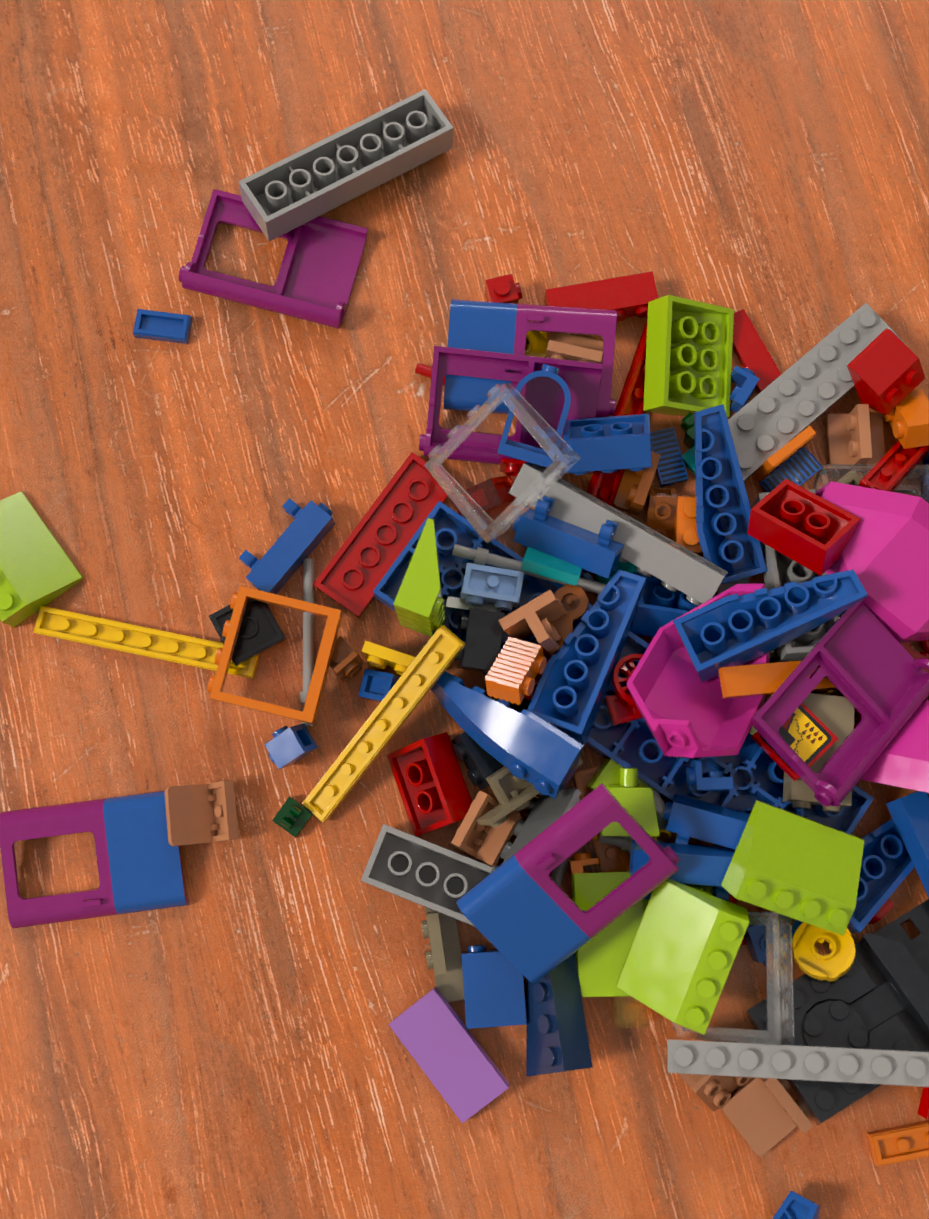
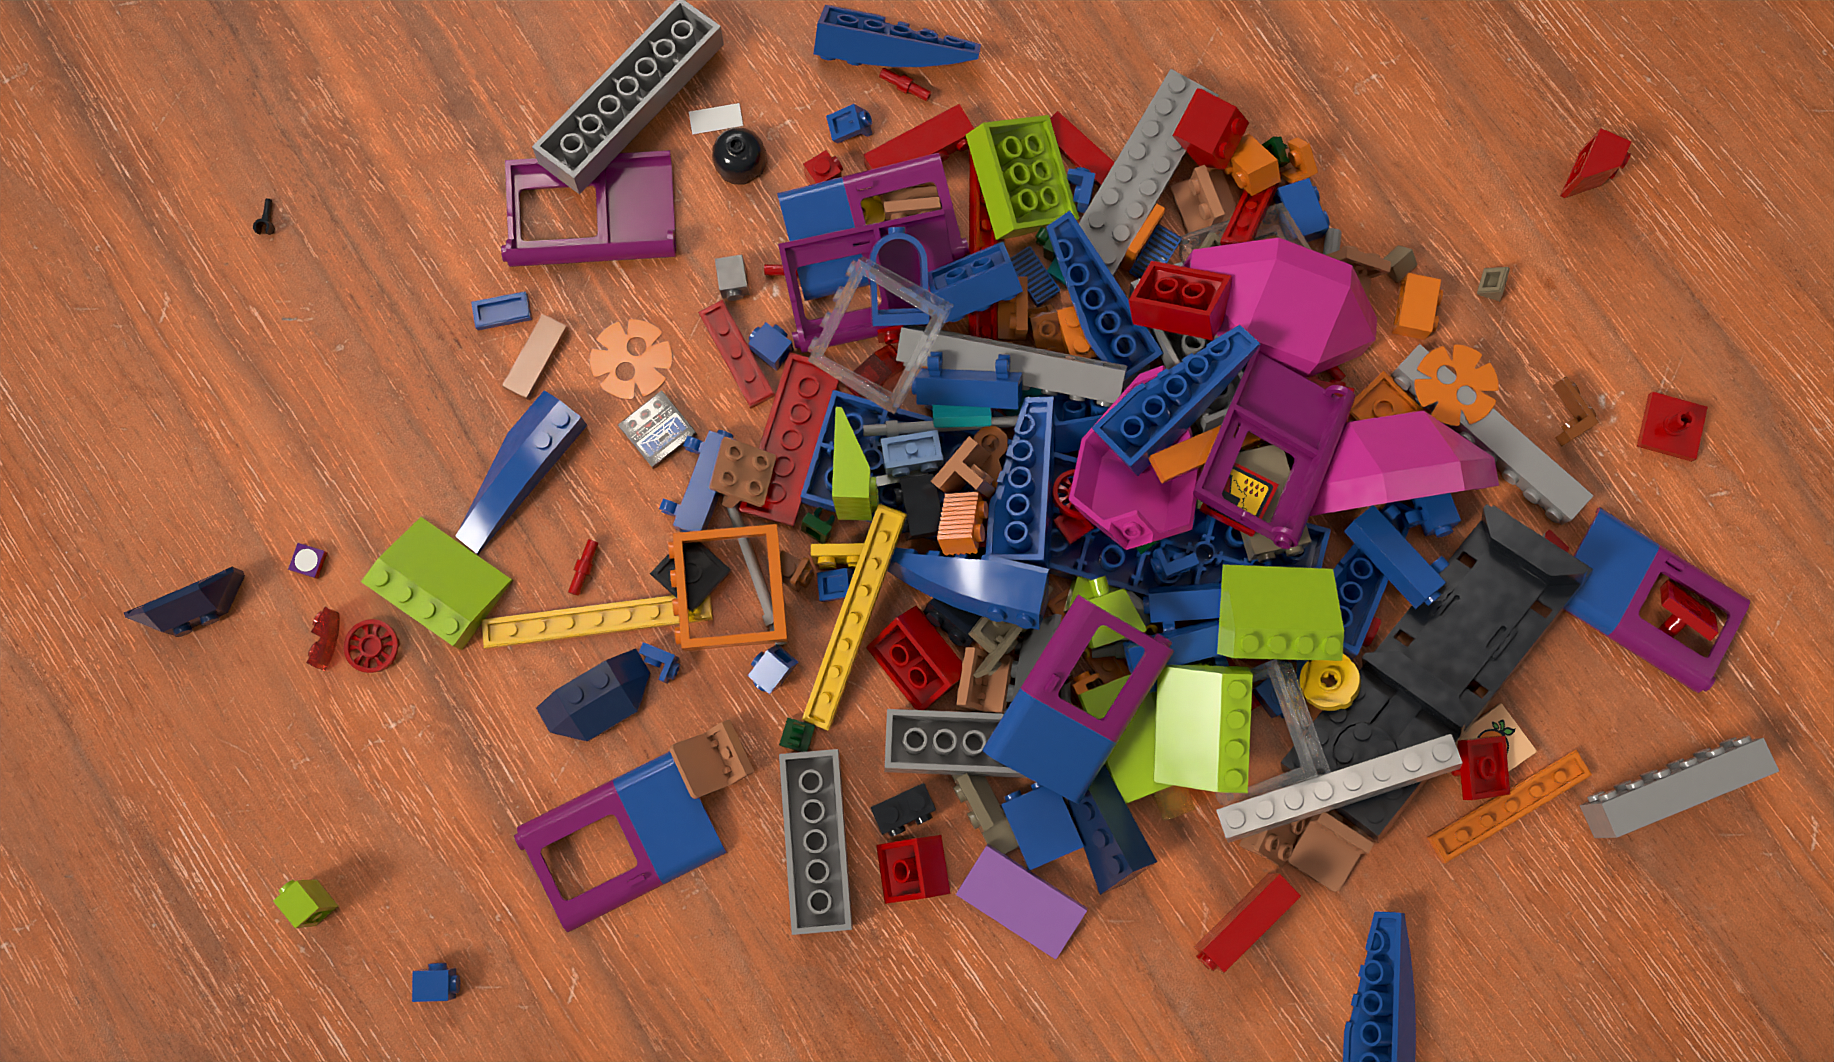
camera: 20 degrees left, 0 degrees up
none -> blue wedge [456,390,587,554]
none -> tile [502,314,568,400]
none -> dark blue wedge [536,648,651,742]
none -> red bar [568,539,599,596]
none -> piece [590,319,672,399]
none -> tile [618,390,697,469]
none -> blue bracket [639,642,680,684]
none -> white sticker [689,103,743,134]
none -> red tile [698,299,775,409]
none -> nougat bracket [709,437,776,509]
none -> black cylinder [712,128,767,185]
none -> flat silver brick [715,255,750,301]
none -> blue brick [748,322,794,371]
none -> light grey brick [779,749,853,935]
none -> dark green tile [801,507,835,544]
none -> blue wedge [813,5,981,67]
none -> blue bracket [826,104,872,144]
none -> black brick [870,783,936,838]
none -> red slope [876,835,951,904]
none -> red bar [879,68,932,102]
none -> red brick [1194,873,1301,973]

